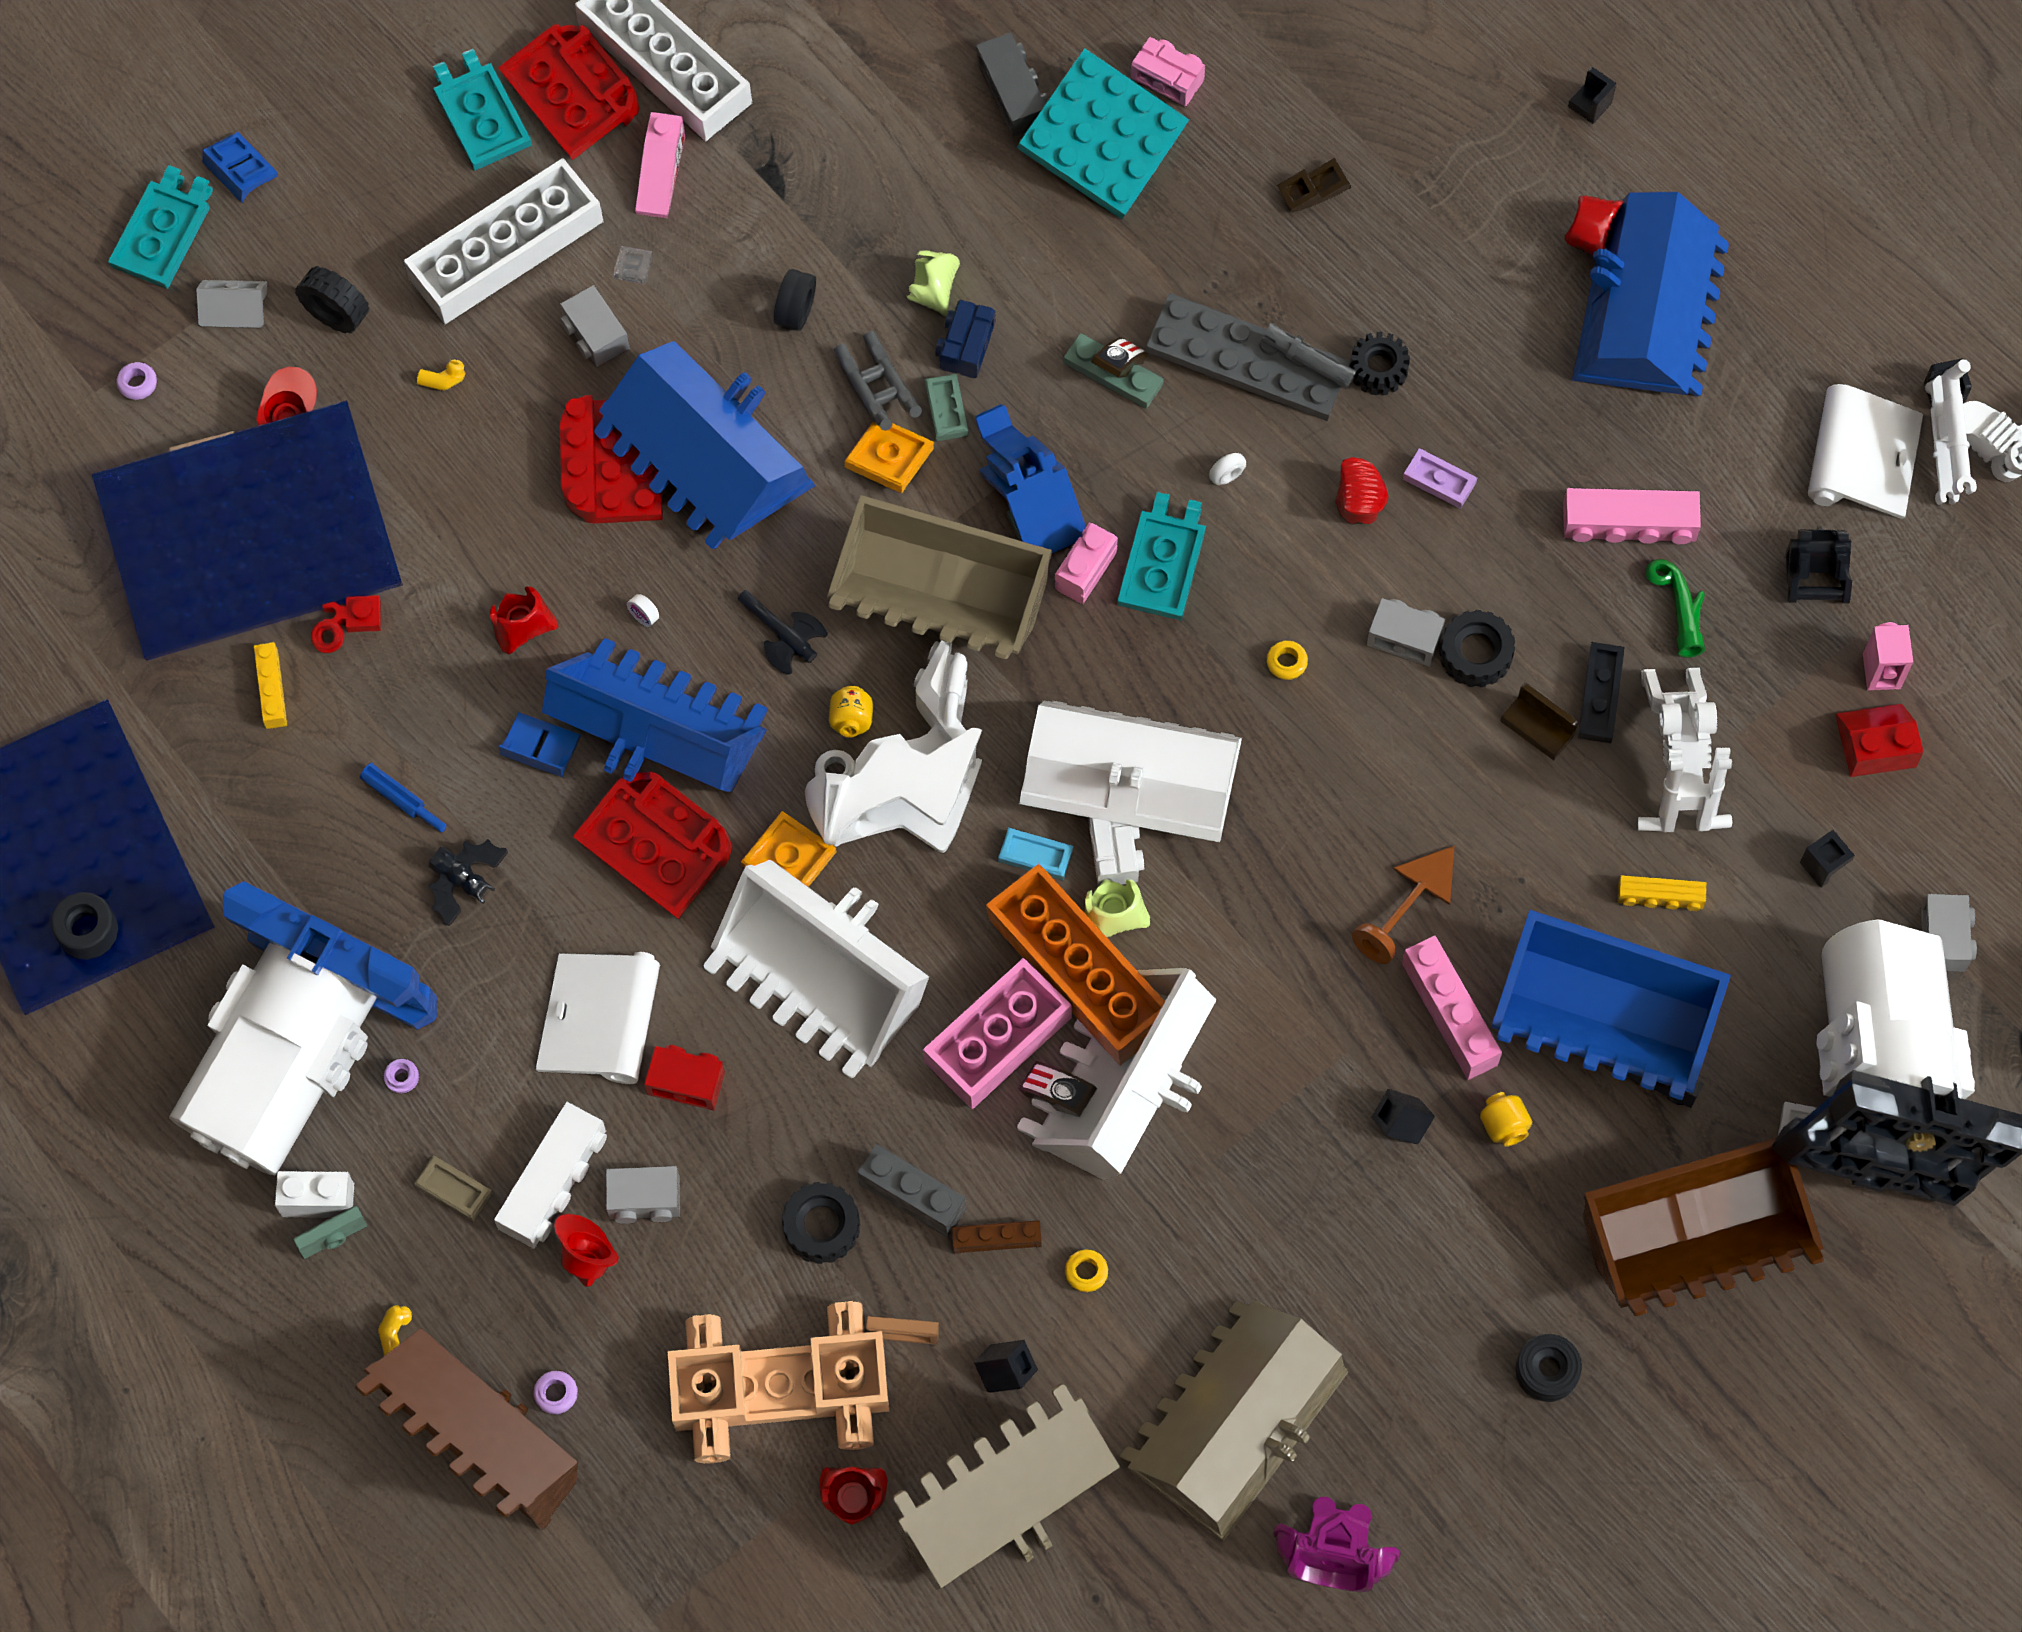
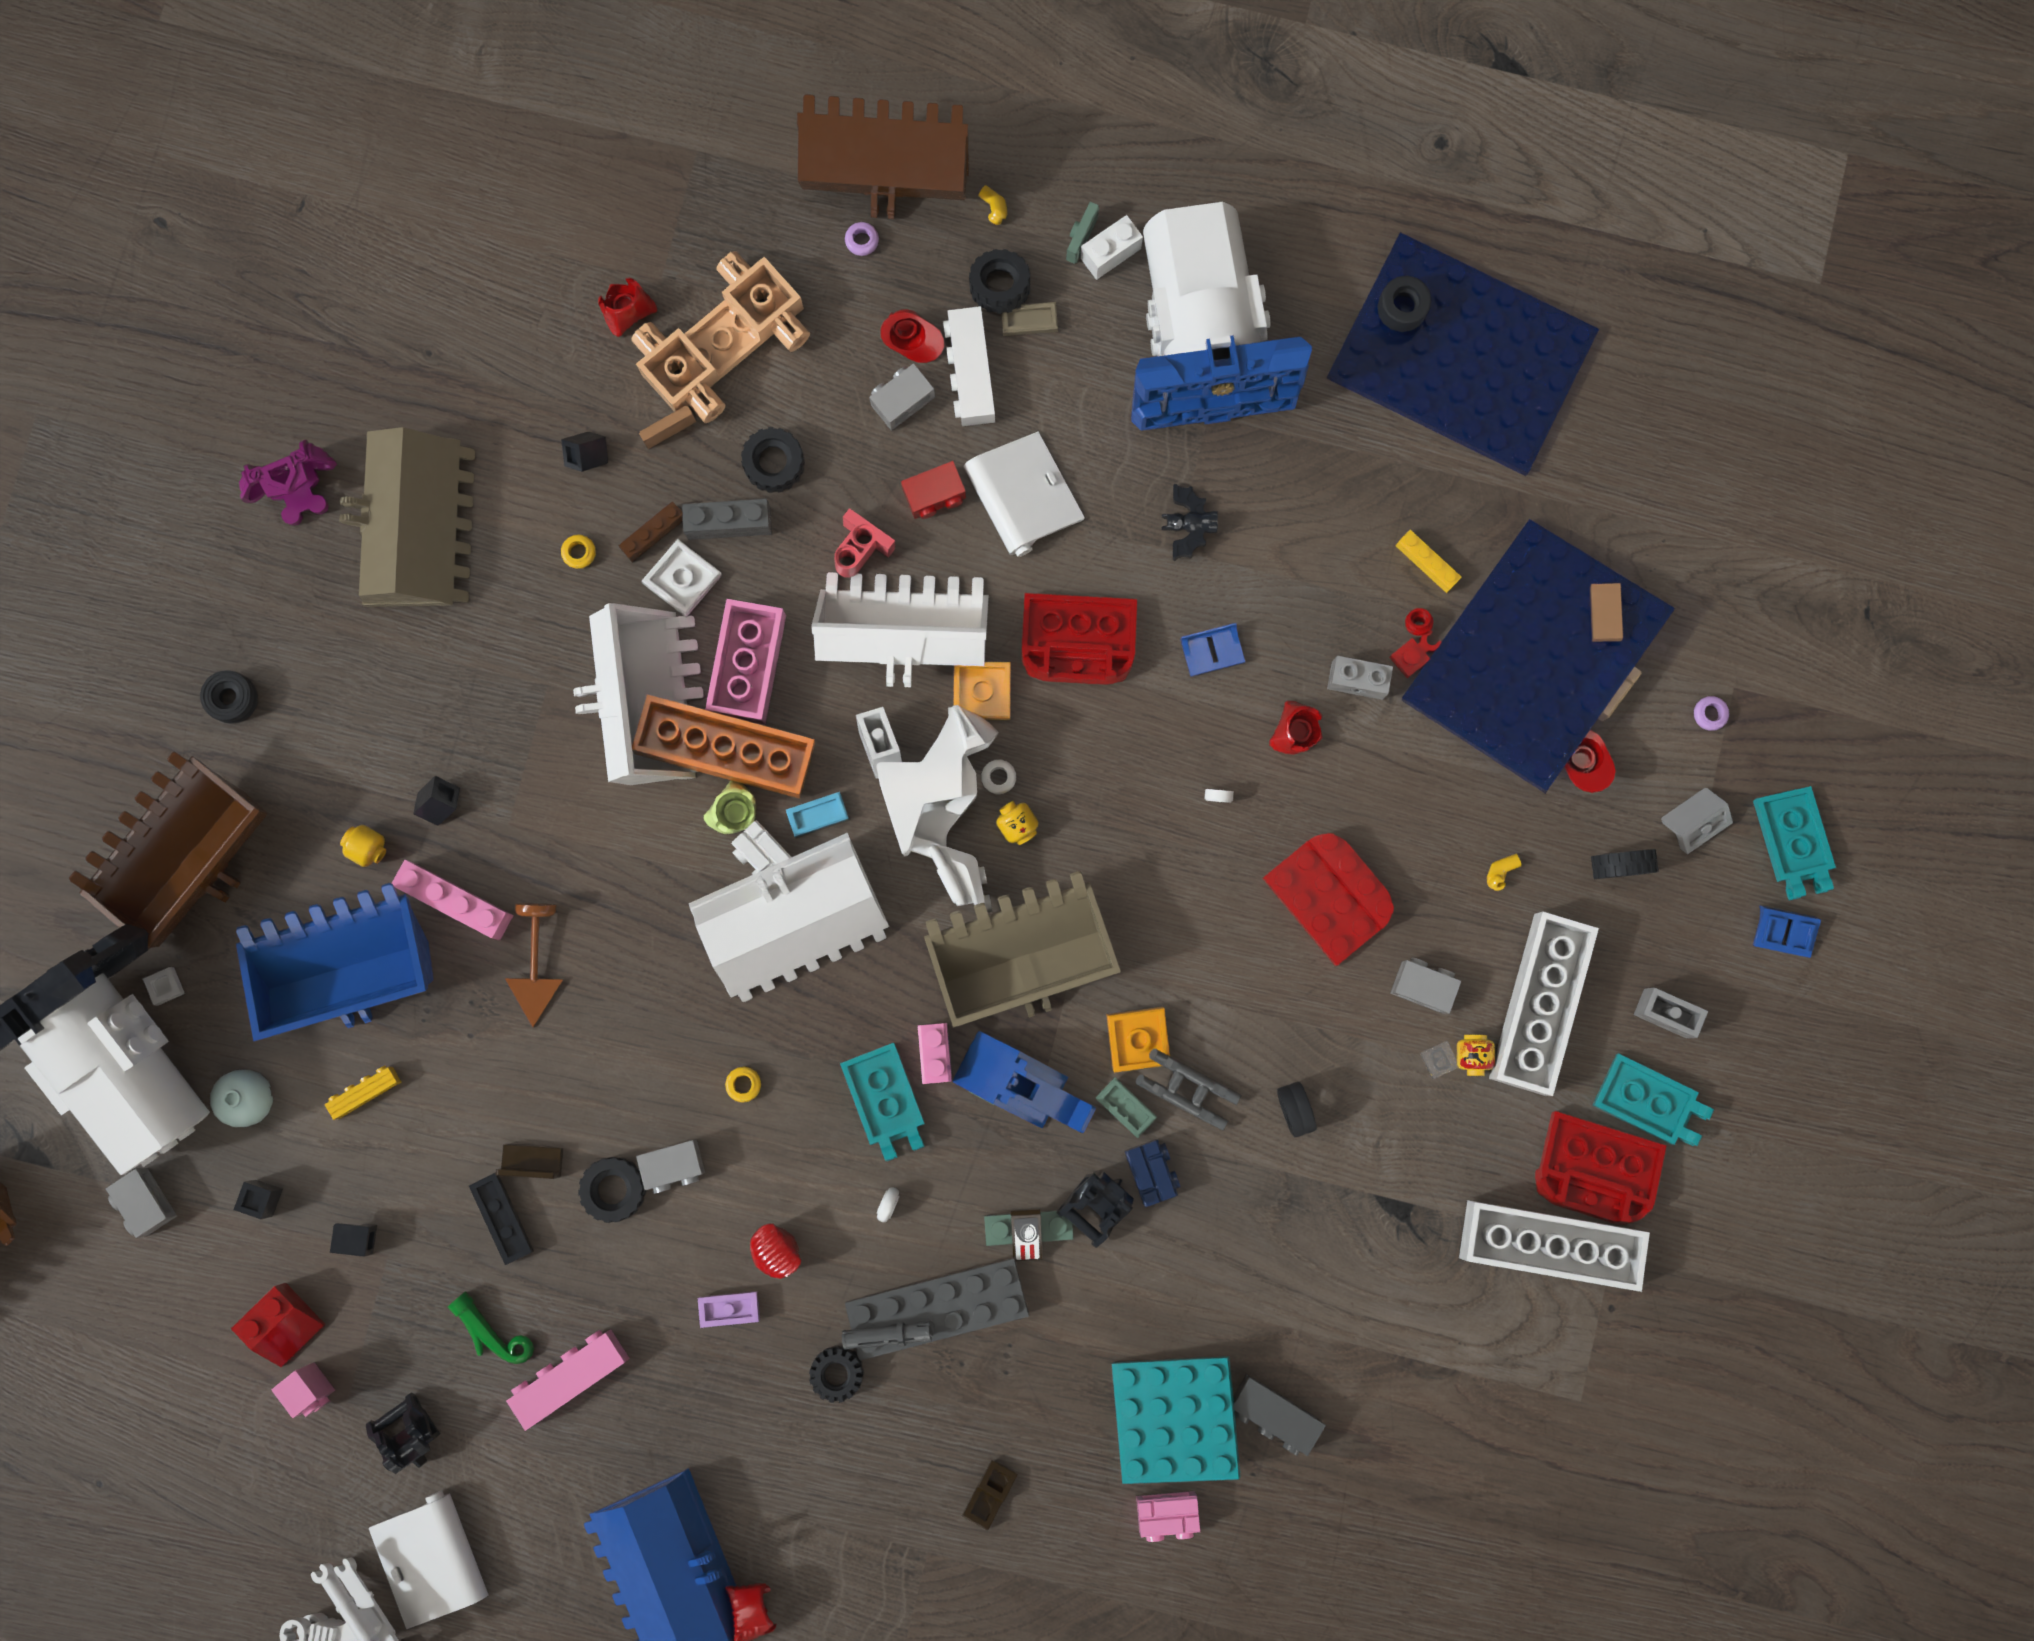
camera: 140 degrees right, 15 degrees up
blue axle [360,763,446,832] -> none
lavender plate [384,1059,419,1093] -> none
blue piece [542,638,767,793] -> none
blue piece [594,341,815,549] -> none
bright pink slope [635,112,685,218] -> none
black piece [738,590,828,675] -> none
piece [893,1384,1119,1590] -> none
yellowish green hair [907,250,960,316] -> none
slope [1018,1061,1097,1117] -> none
white piece [1638,668,1732,832] -> none
none -> light aqua cylinder [210,1070,273,1127]
none -> black panel [330,1223,377,1257]
none -> white tile [642,539,722,617]
none -> coral tile [834,508,895,578]
none -> white brick [856,707,902,779]
none -> black tyre [969,249,1030,314]
none -> black piece [1056,1172,1134,1248]
none -> light grey brick [1327,656,1393,700]
none -> head [1457,1035,1495,1076]
none -> medium nougat tile [1590,583,1623,642]
none -> light grey brick [1634,987,1708,1038]

